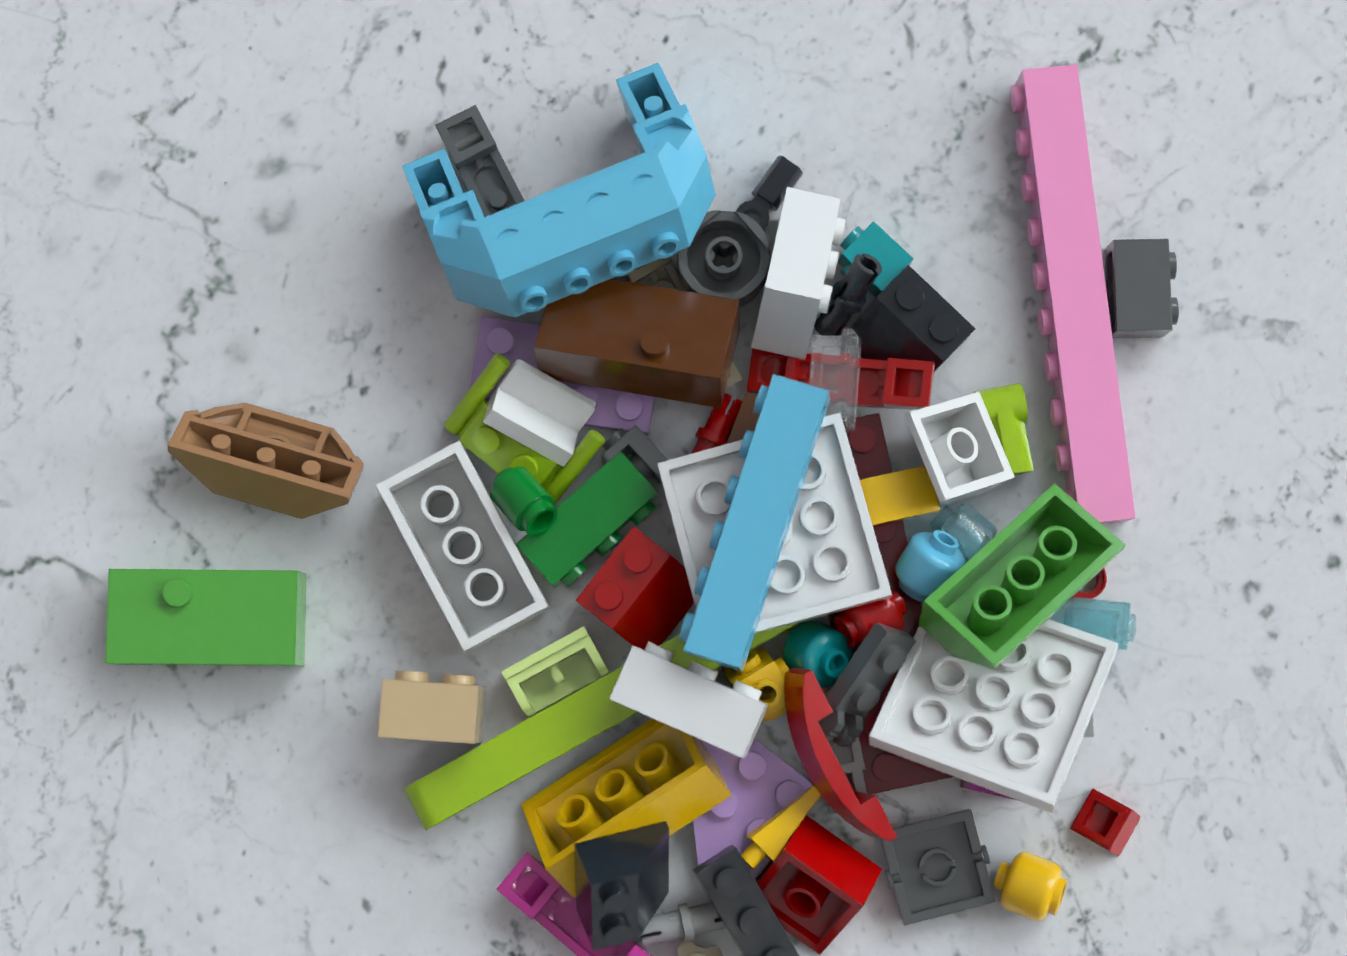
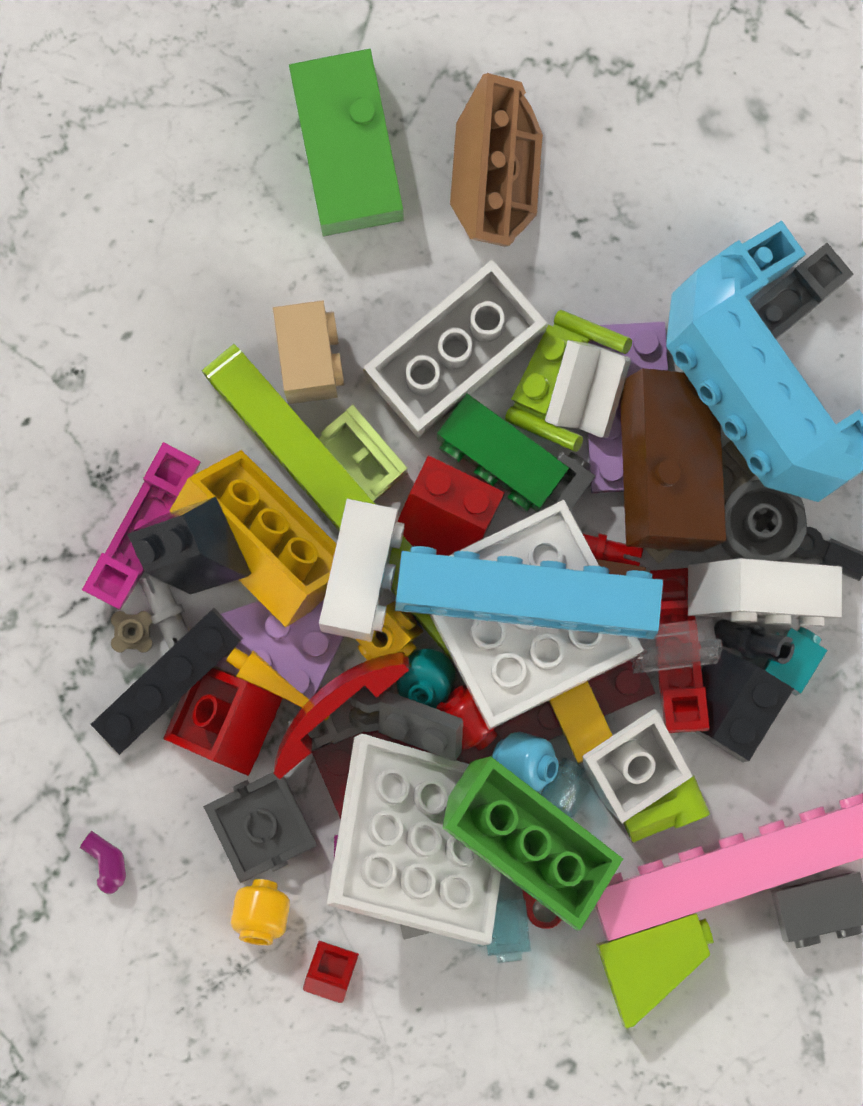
camera: 80 degrees right, 0 degrees up
green brick [490,466,557,536] -> none
none -> lime slope [596,913,714,1029]

